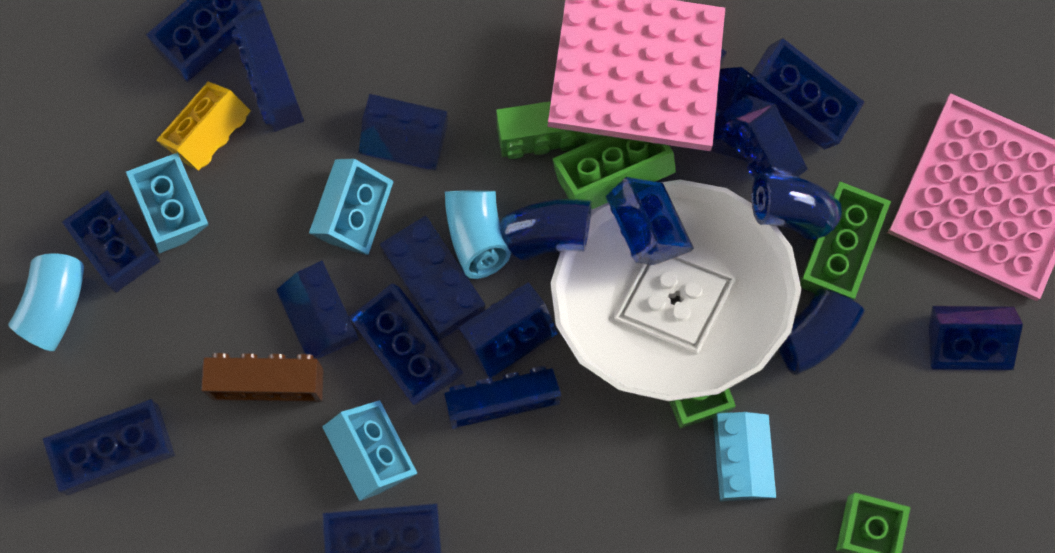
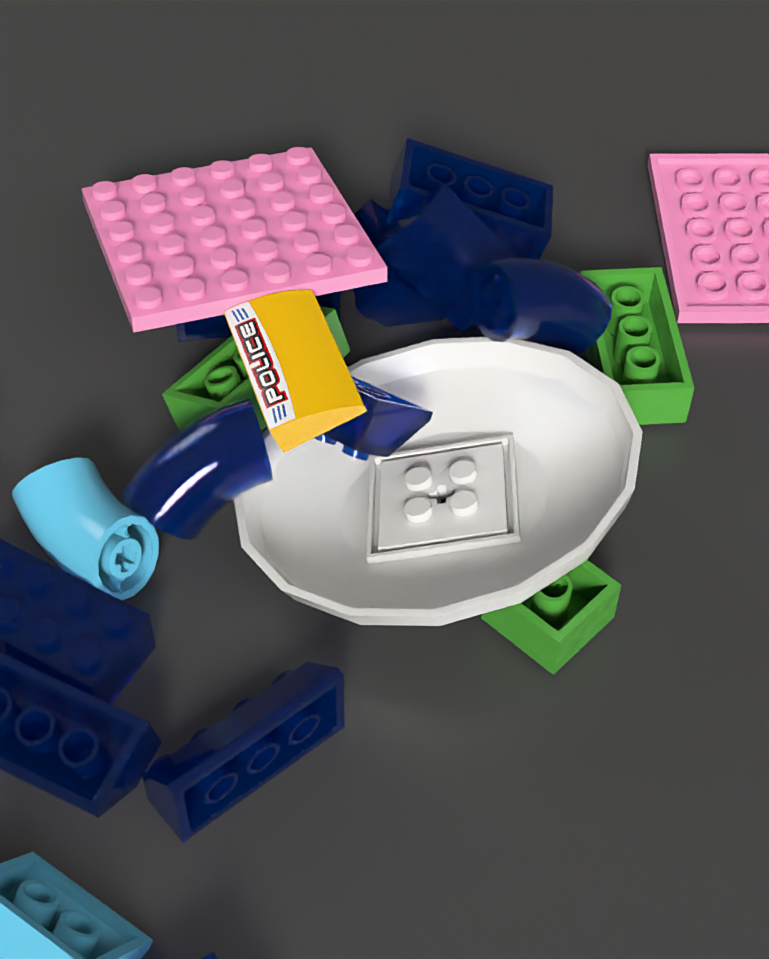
camera: 25 degrees left, 25 degrees down
clear blue brick [459,283,558,379] -> none
bright green brick [496,101,605,159] -> none
medium azure slope [713,412,776,501] -> none
clear blue brick [778,289,865,375] -> none
none -> yellow slope [223,289,367,453]

